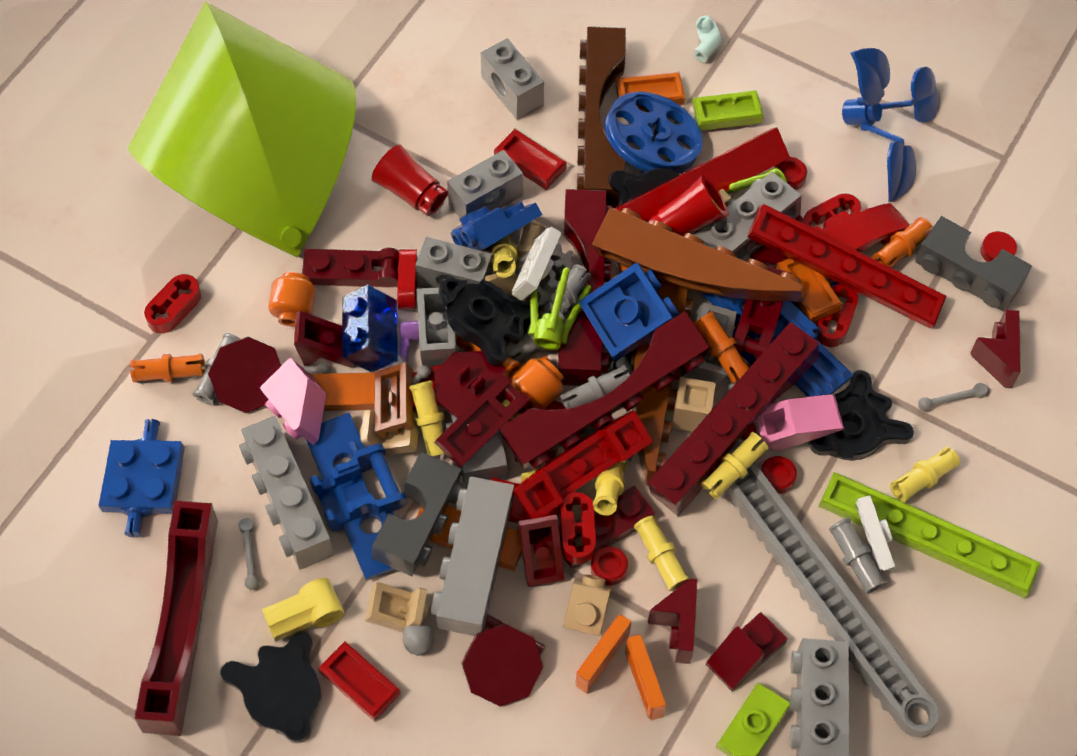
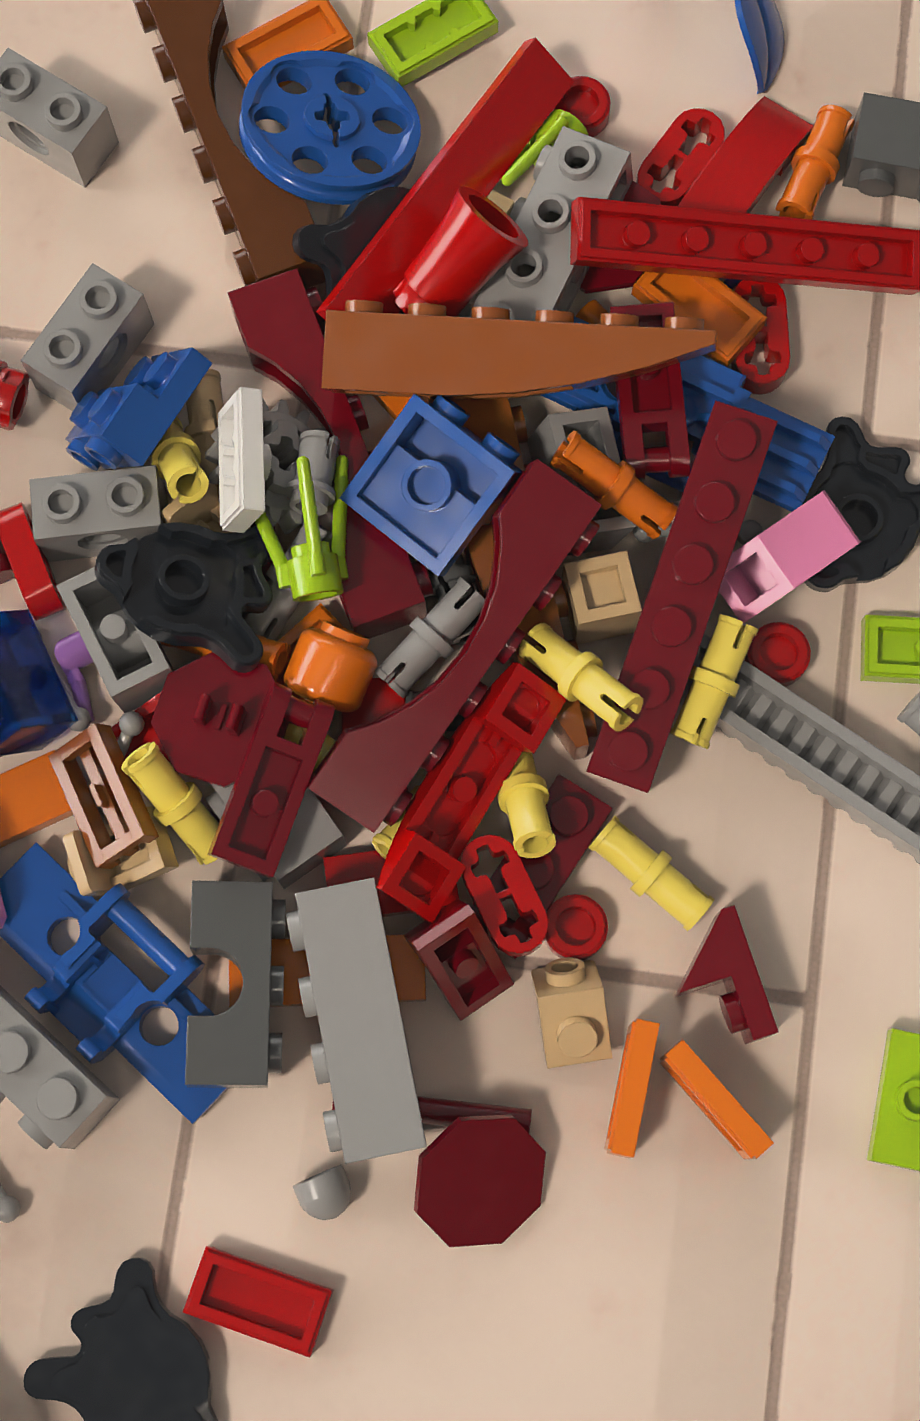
camera: 20 degrees left, 15 degrees up
light yellow piece [262,578,344,642] -> none
tan bracket [365,582,429,633] -> none
red tile [494,128,567,190] -> none
dark red slope [705,612,788,691] -> none
none -> light yellow pin [519,623,643,732]

